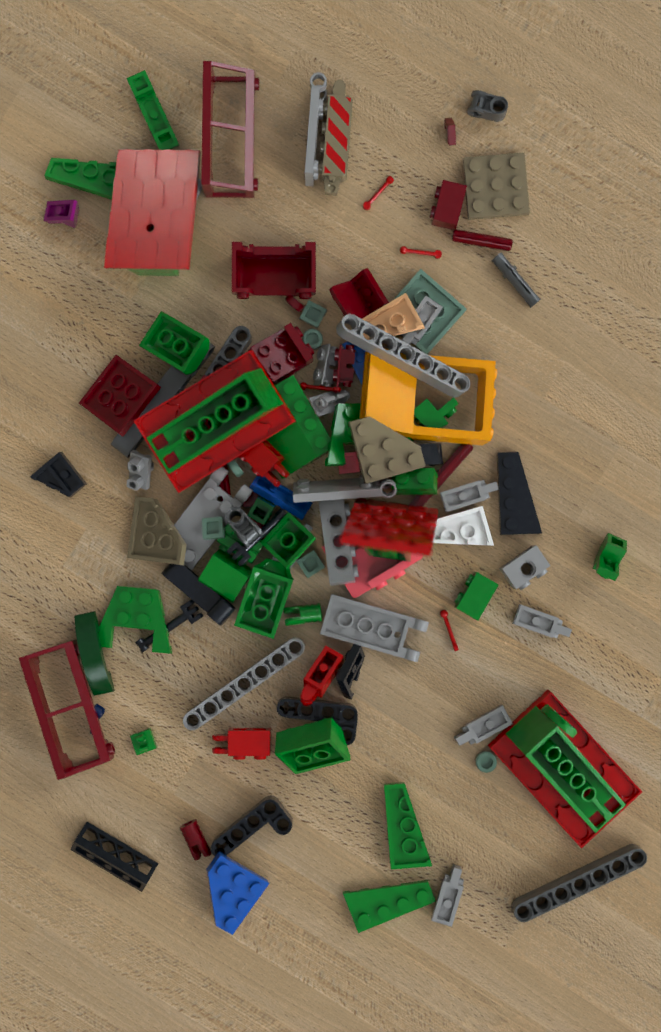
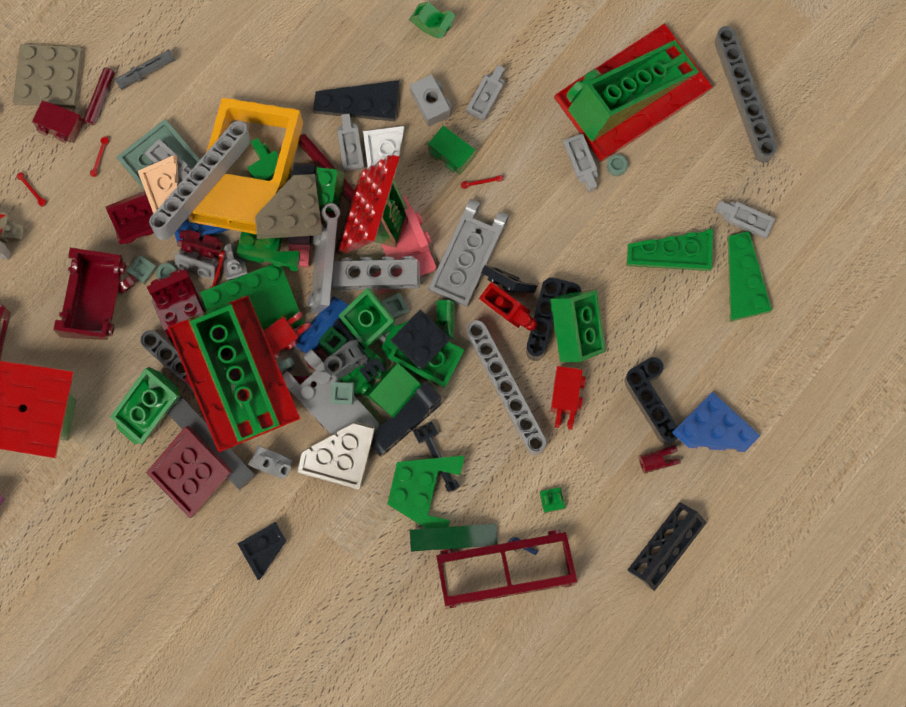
camera: 80 degrees left, 10 degrees down
none -> black plate [390,310,451,370]

